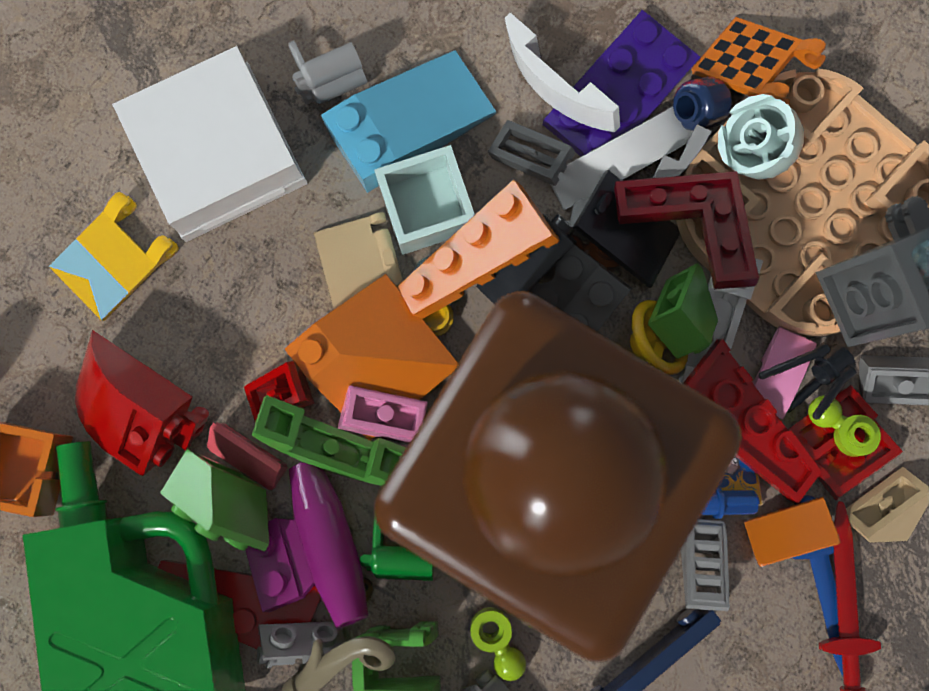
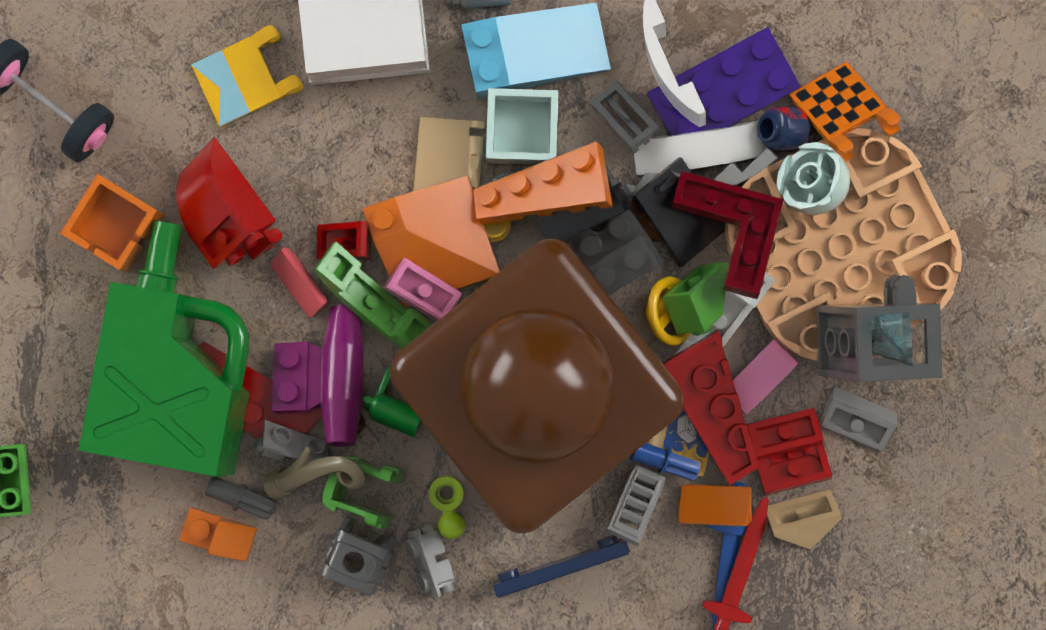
camera: 20 degrees right, 5 degrees up
bright green slope [160,449,269,551] -> none
black plant [758,342,857,420] -> none
lime plate [808,395,881,457] -> none

